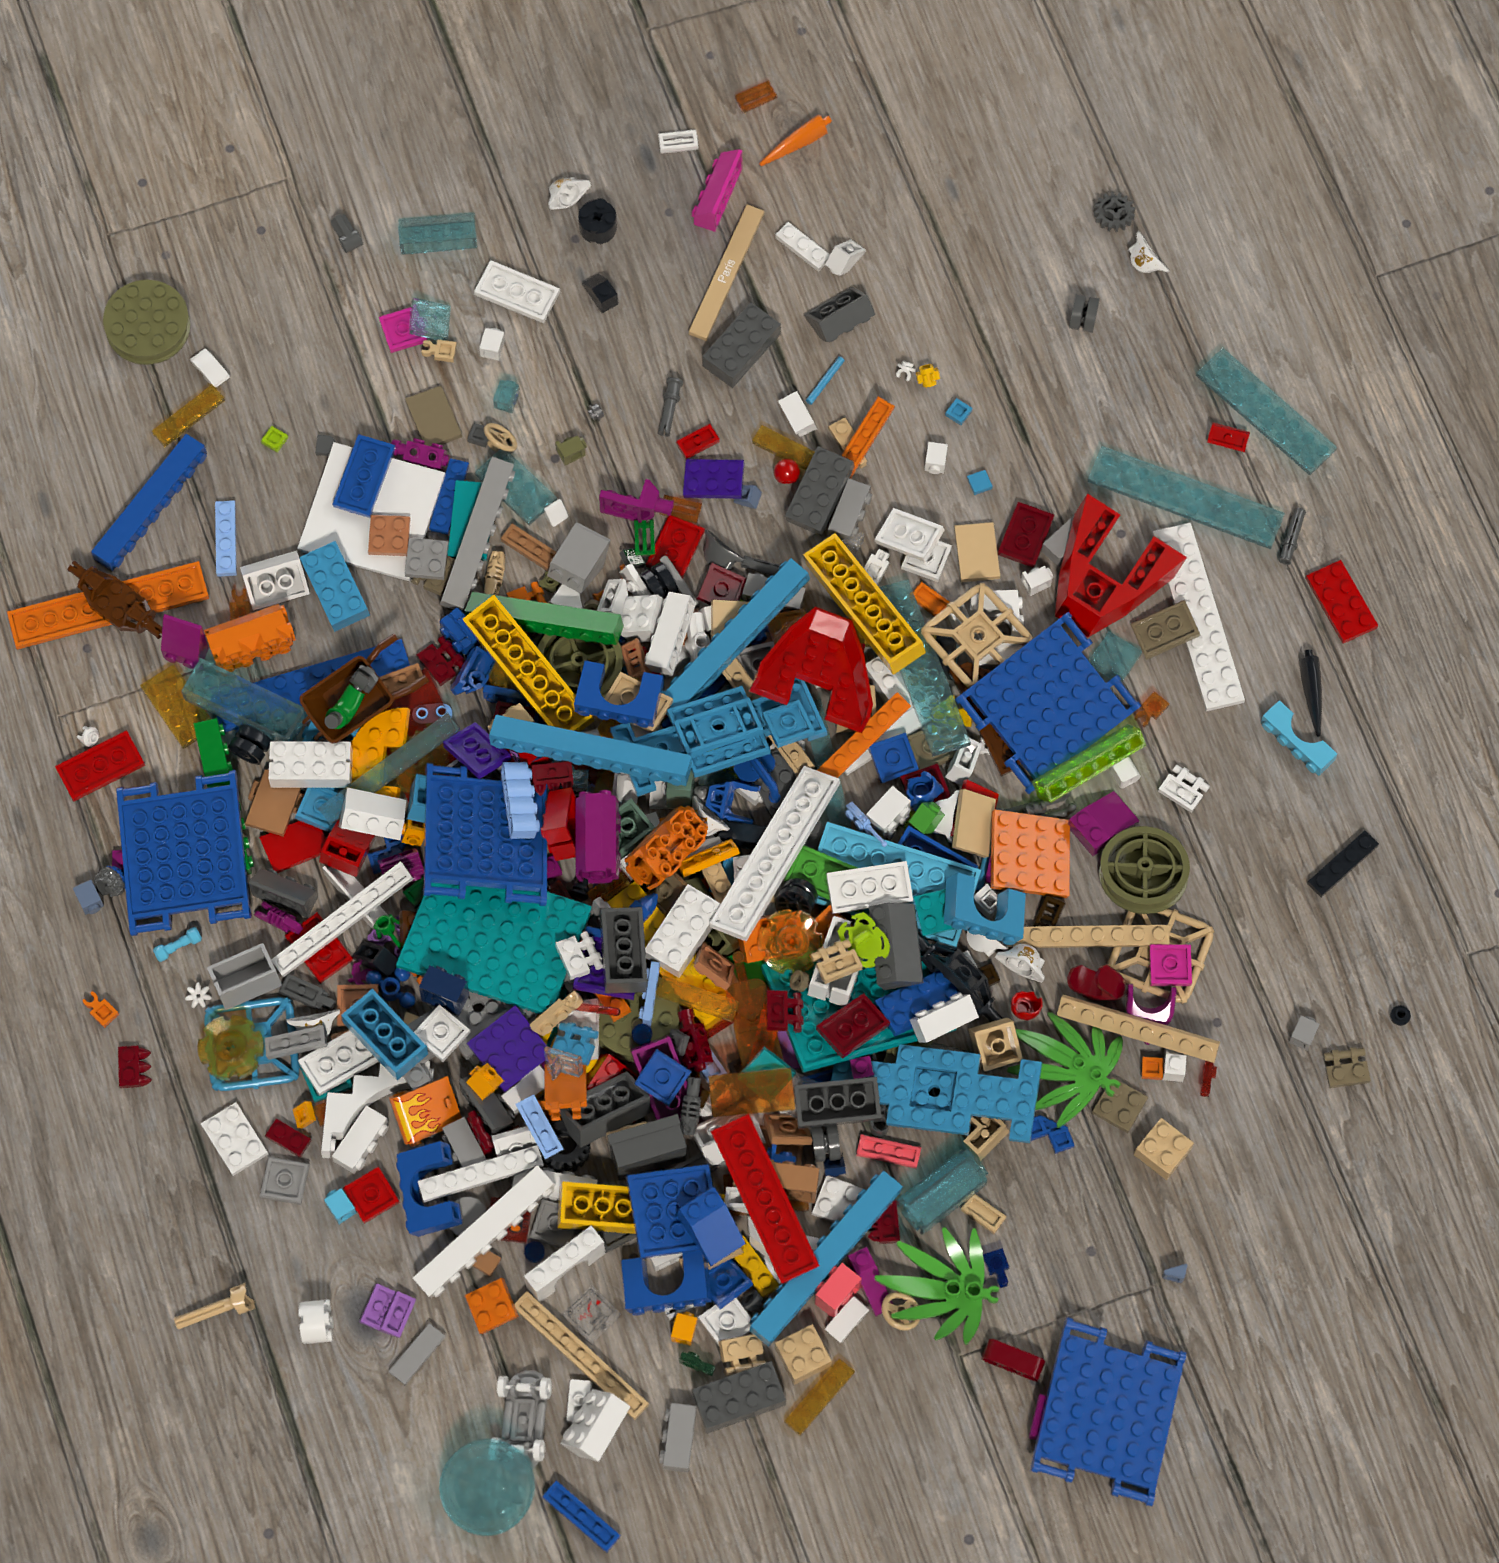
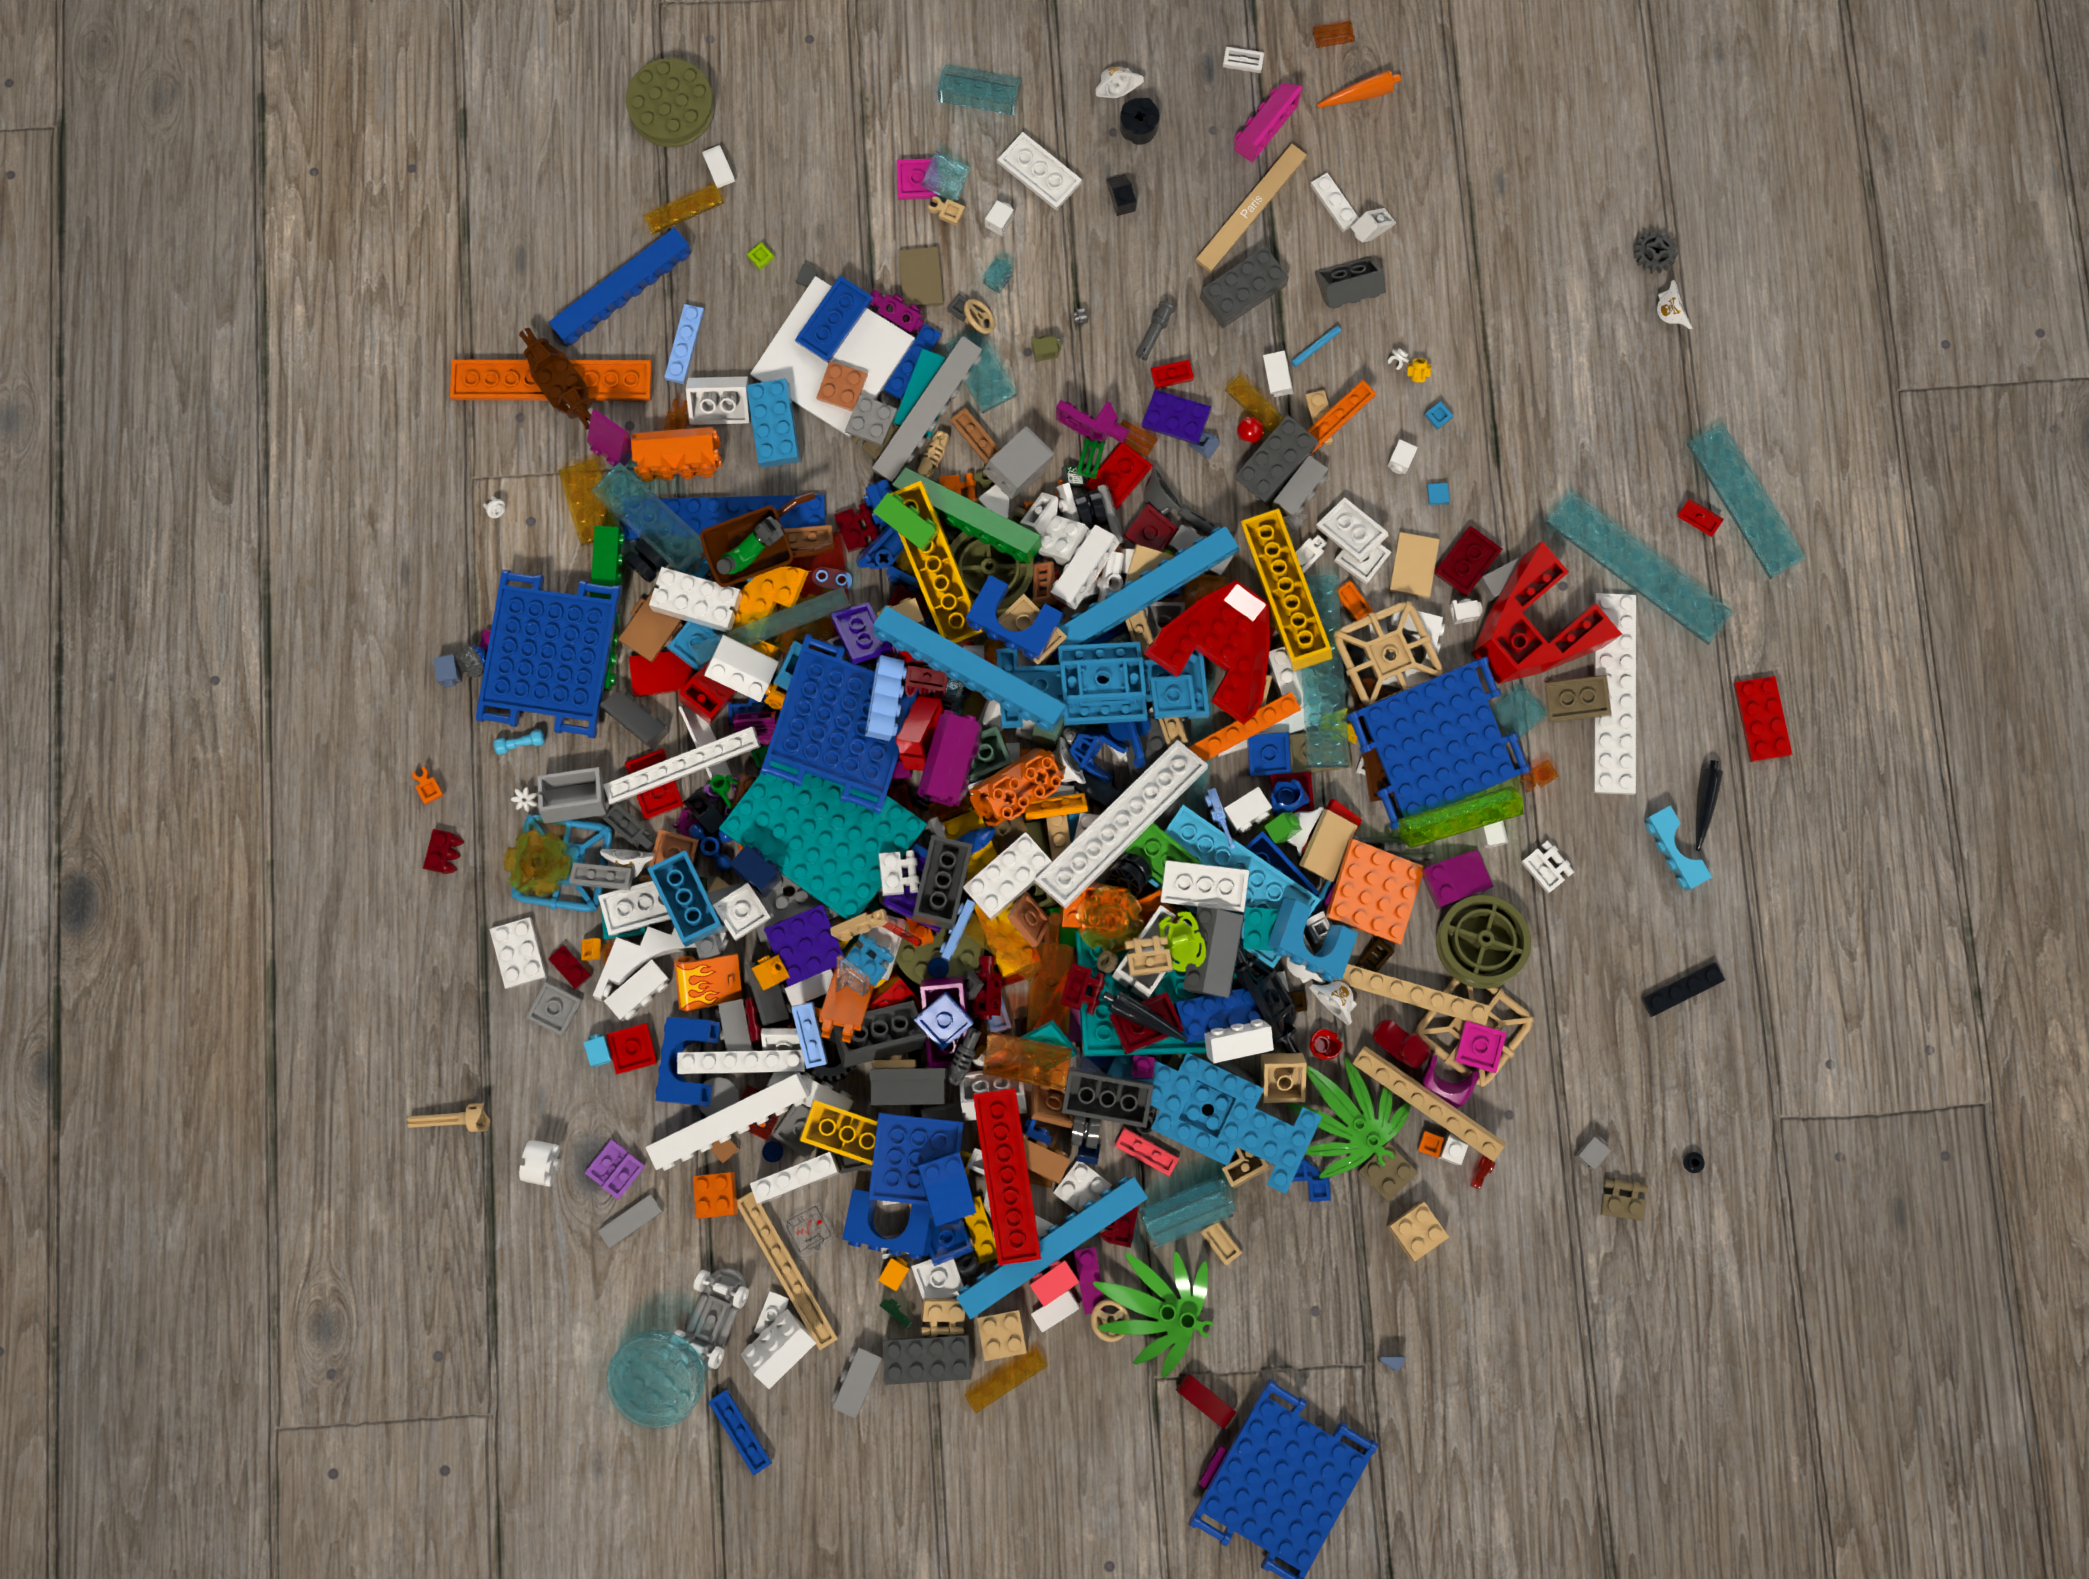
camera: 15 degrees right, 10 degrees up
red plate [55,730,145,802] -> none
magenta hinge [254,901,303,935] -> none
dark grey piece [330,214,363,253] -> none
white slope [544,499,568,527] -> none
white slope [945,736,982,786] -> none
clear blue plate [983,1248,1009,1288] -> none
dark grey wheel [1069,294,1100,333] -> none
dark grey pin [1279,508,1306,565] -> none
none -> bright green brick [873,492,939,552]
none -> black piece [1102,991,1188,1042]

